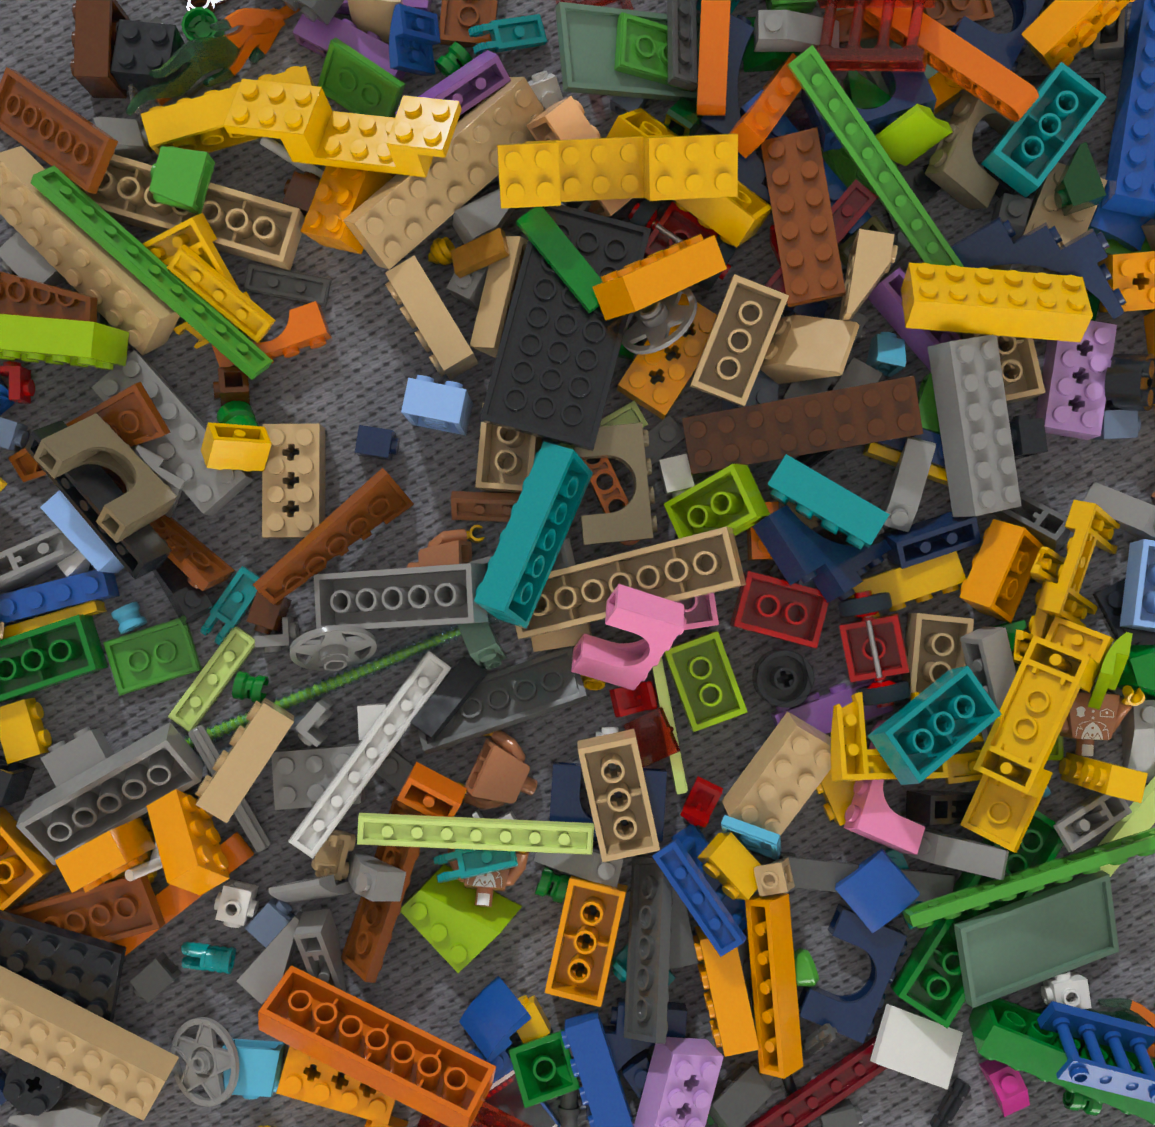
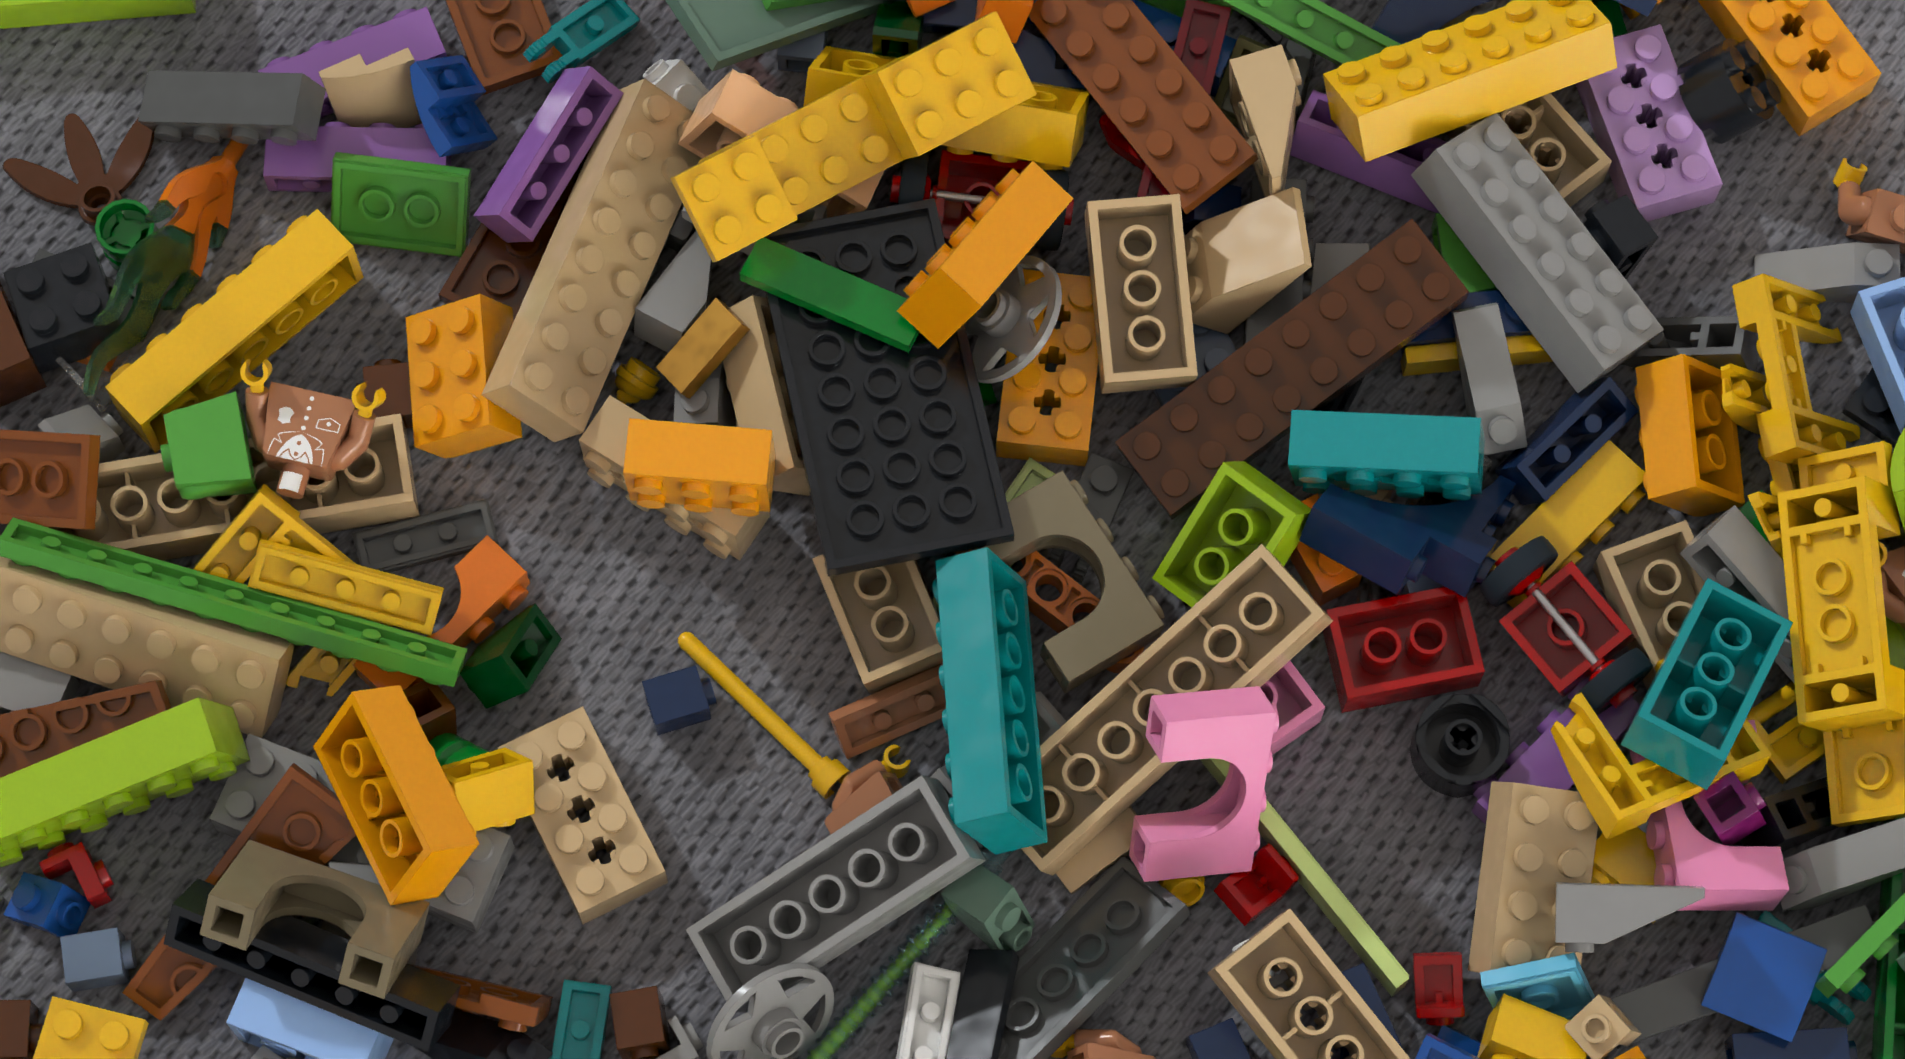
camera: 25 degrees left, 15 degrees down
yellow bracket [223,79,462,178] -> none
dark orange wing [253,468,414,605] -> none
white bar [260,137,324,180] -> none
light blue brick [401,375,473,436] -> none
green wheel [435,42,473,77] -> none
clear red piece [623,707,680,767] -> none
white brick [658,454,695,498] -> none
lime brick [663,631,748,732] -> none
medium azure slope [866,332,906,377] -> none
sand blue brick [1094,410,1141,440] -> none
none -> nougat torso [240,358,386,499]
none -> light orange brick [313,685,480,906]
none -> dark green slope [460,603,562,709]
none -> light orange brick [623,418,776,517]
none -> yellow piece [678,632,851,799]
none -> light grey slope [1555,882,1705,953]
none -> magenta brick [1693,771,1767,846]

